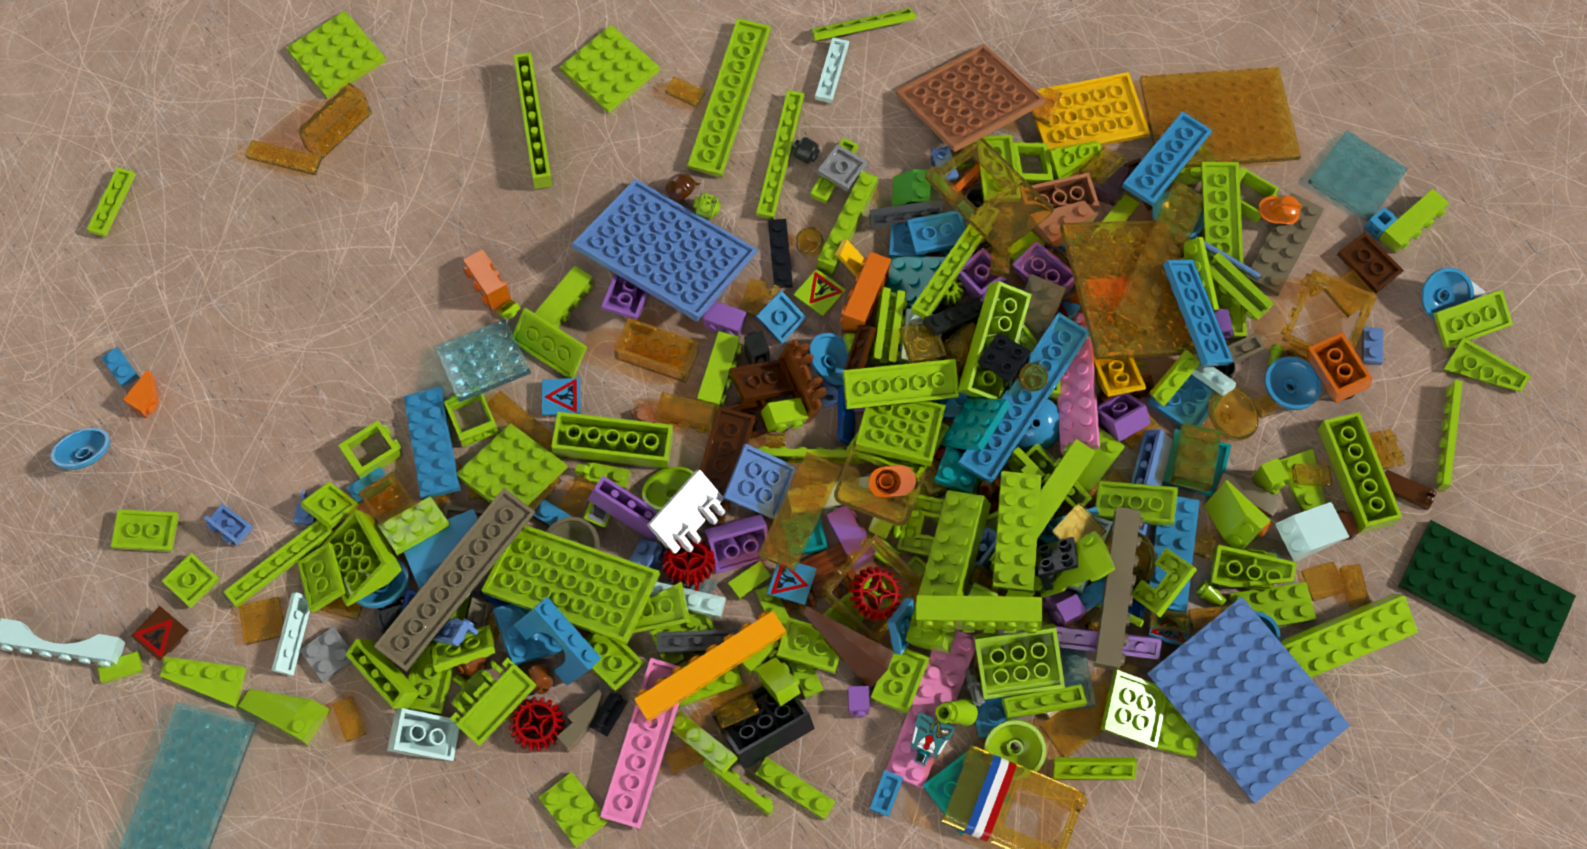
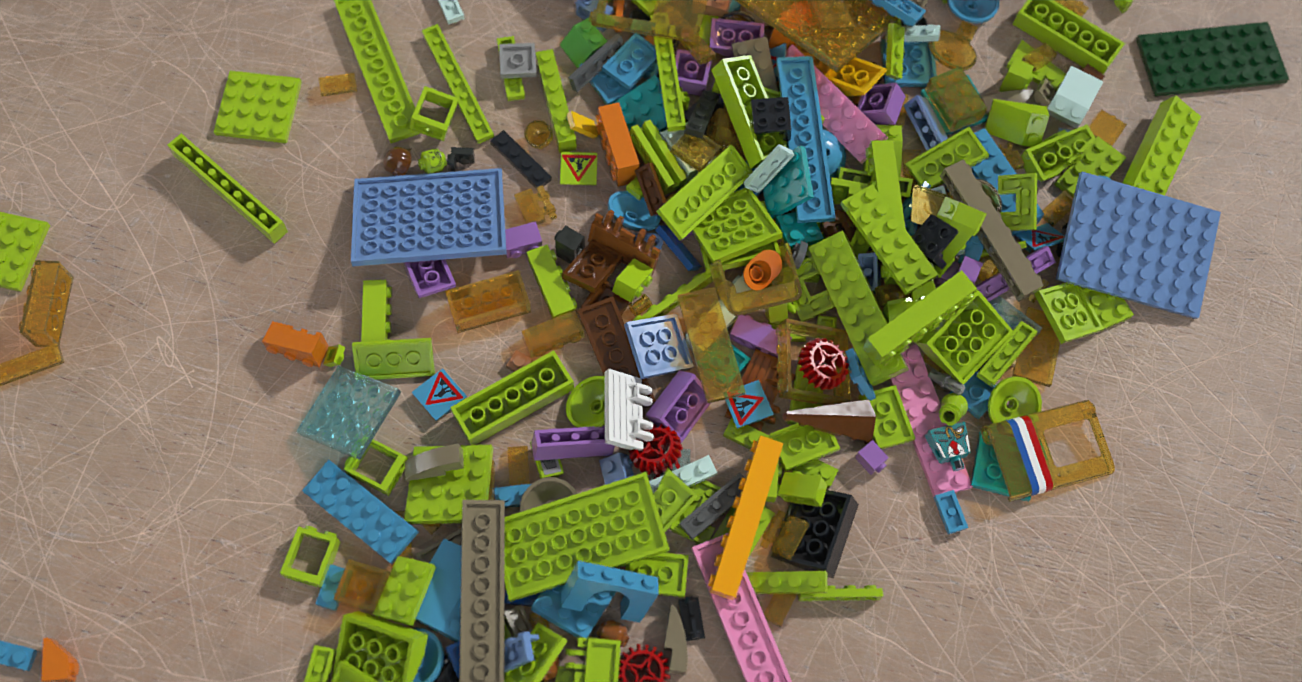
camera: 40 degrees left, 0 degrees up
medium blue plate [294,491,316,526] -> none
lime plate [301,481,358,529] -> none
clear yellow plate [487,390,554,449] -> none
lime hinge [575,463,631,490] -> none
lime tile [728,561,771,600] -> none
dark azure plate [755,290,806,344] -> none
lime plate [755,757,836,820] -> none
pearl dark grey head [792,137,820,164] -> none
clear yellow hair [1018,362,1048,392] -> none
lime plate [1052,757,1137,779] -> none
clear yellow slope [1149,610,1190,634] -> none
lime cone [1195,580,1226,608] -> none
clear yellow plate [1339,564,1370,606] -> none
reddish brown hinge [1385,470,1437,510] -> none
none -> dark tan slope [405,443,464,481]
none -> lime window [409,86,459,141]
none -> pearl dark grey bracket [447,147,475,171]
none -> light aqua plate [743,144,794,193]
none -> dark grey plate [789,241,808,269]
none -> dark tan plate [1033,78,1056,106]

